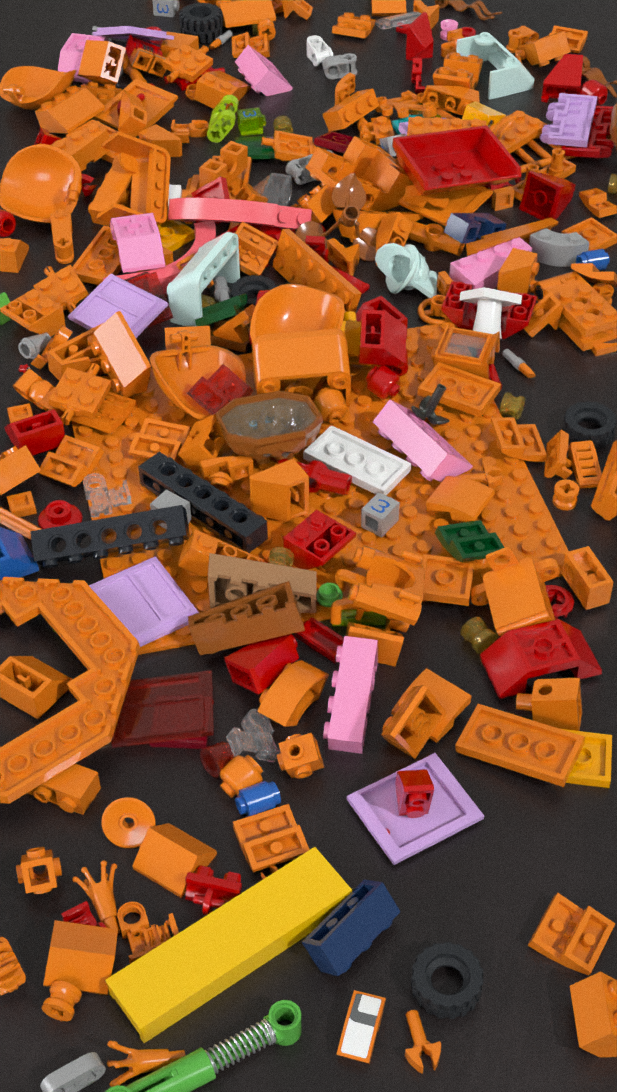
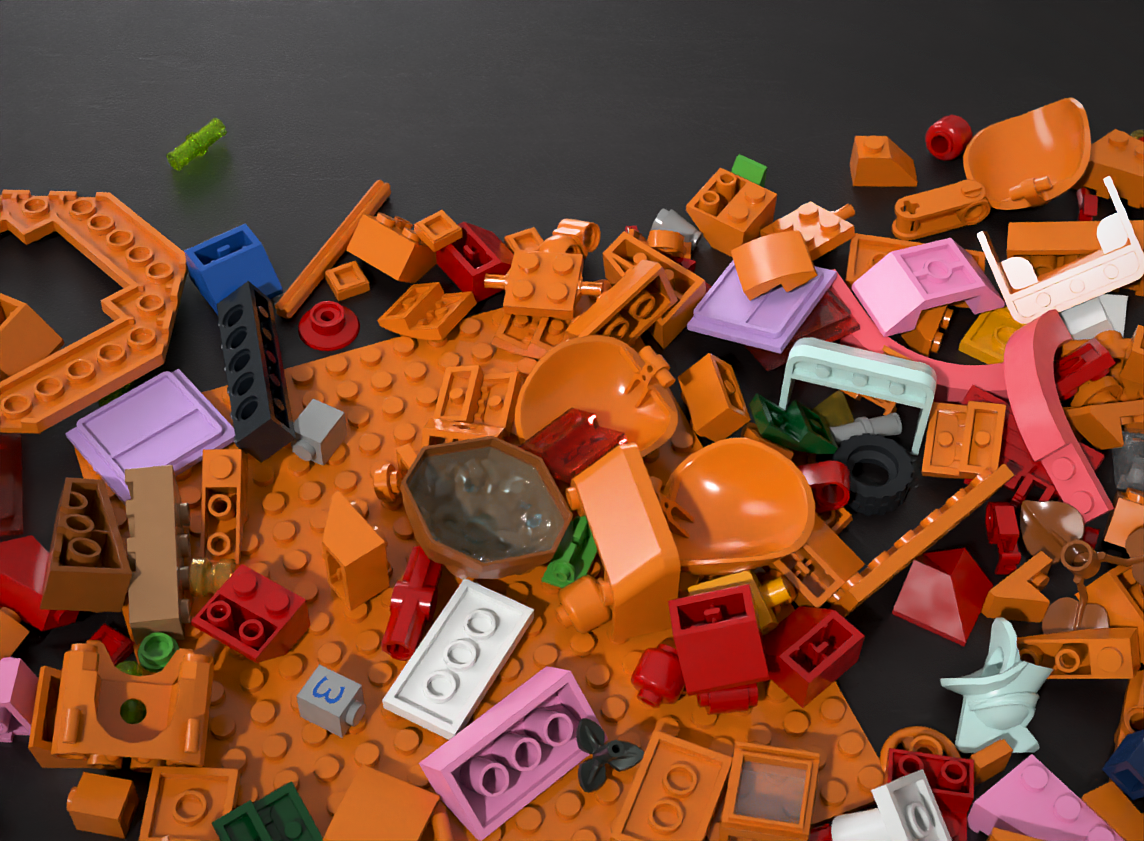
camera: 80 degrees right, 5 degrees up
clear piece [83,473,132,517] -> none
black brick [138,451,268,553] -> none
none -> orange brick [66,772,140,839]
none -> orange tile [414,210,462,252]
none -> orange slope [730,230,818,301]

